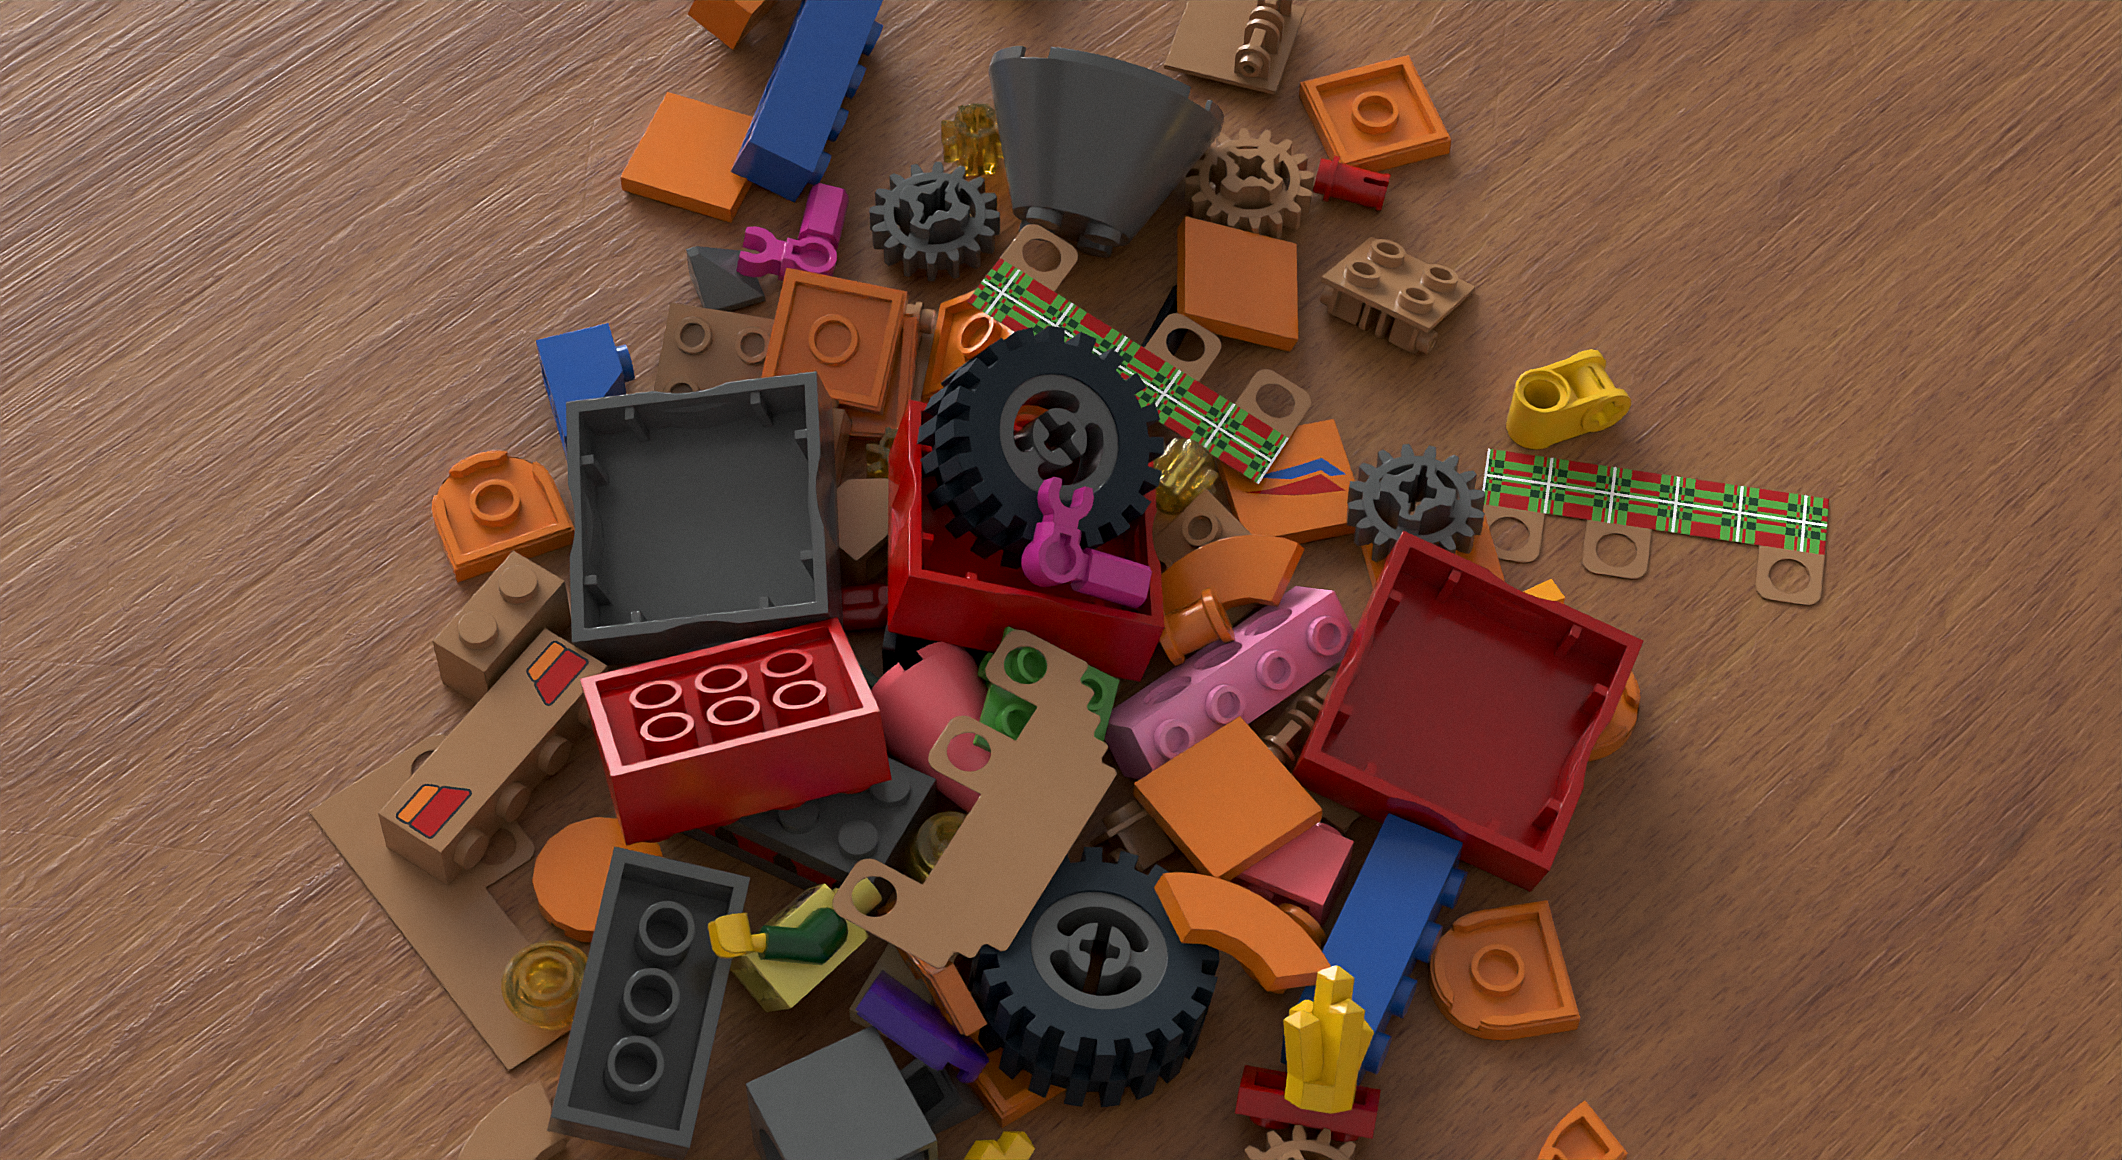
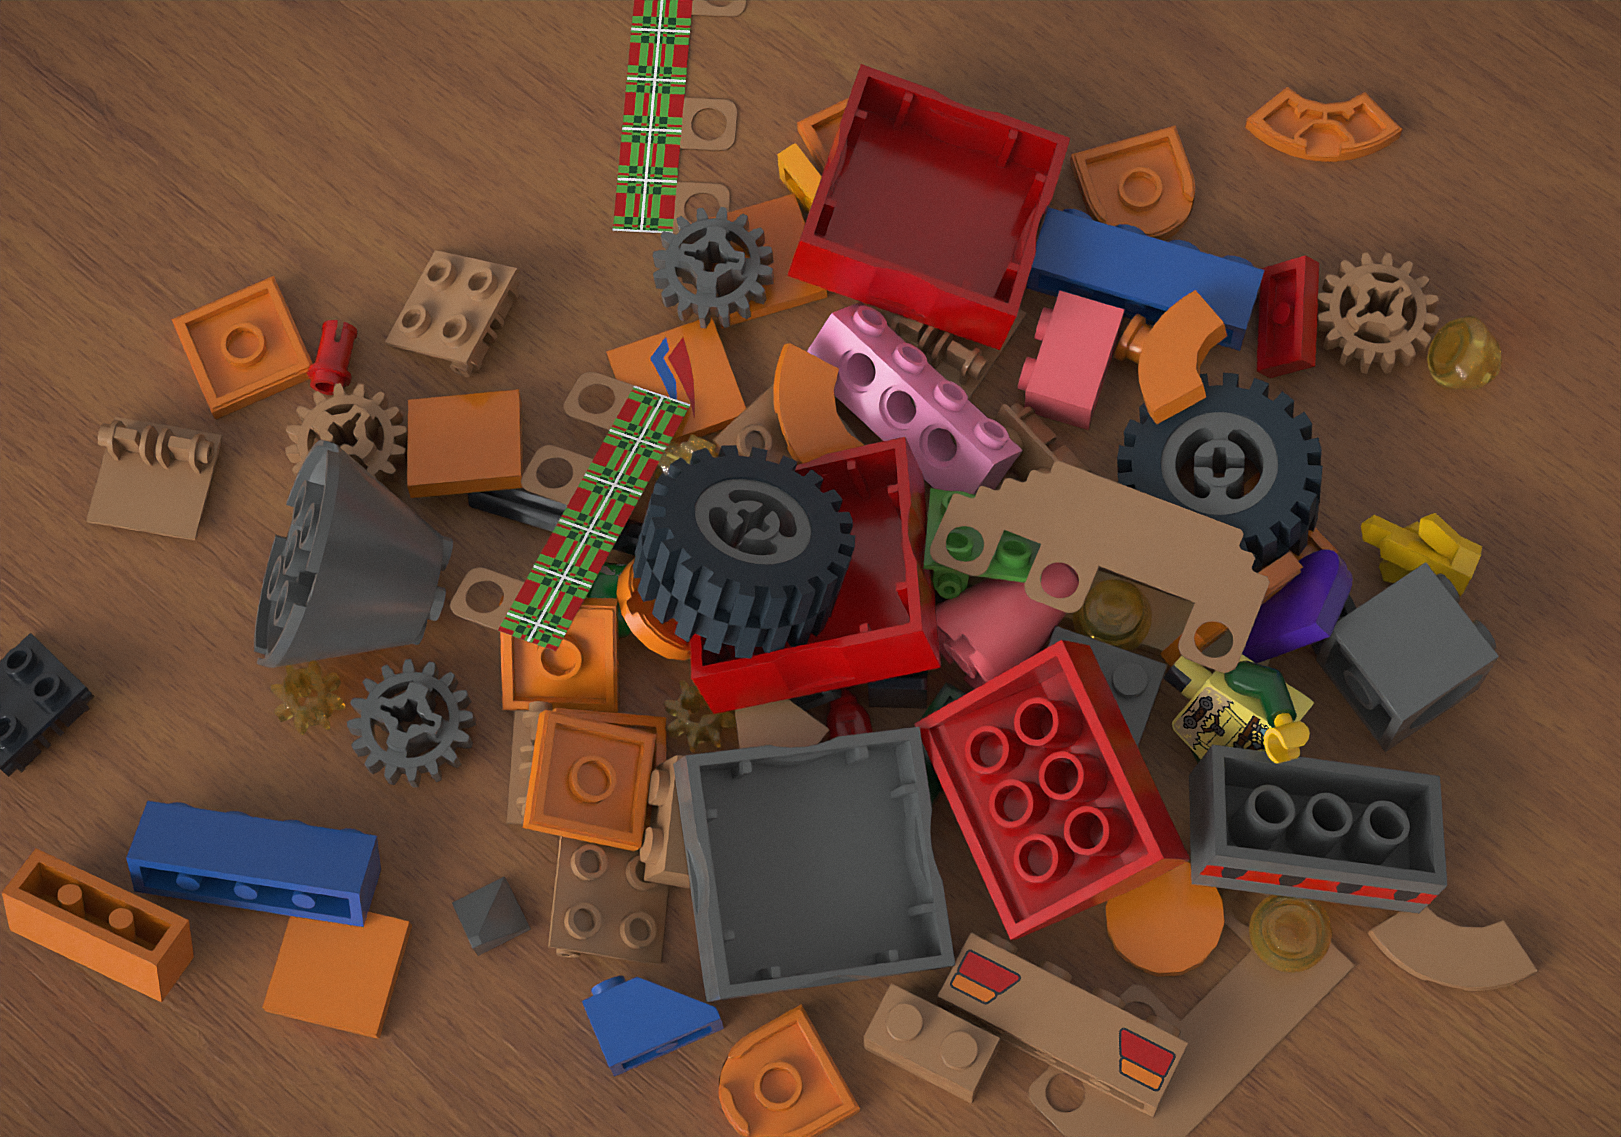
camera: 90 degrees left, 15 degrees up
dark pink bar [736,183,849,281] -> none
dark pink bar [1021,477,1152,609] -> none
orange tile [1133,716,1323,881] -> none
orange bush [1159,587,1235,666] -> none
yellow rock [1283,965,1374,1114] -> none
yellow piece [1506,349,1631,450] -> none

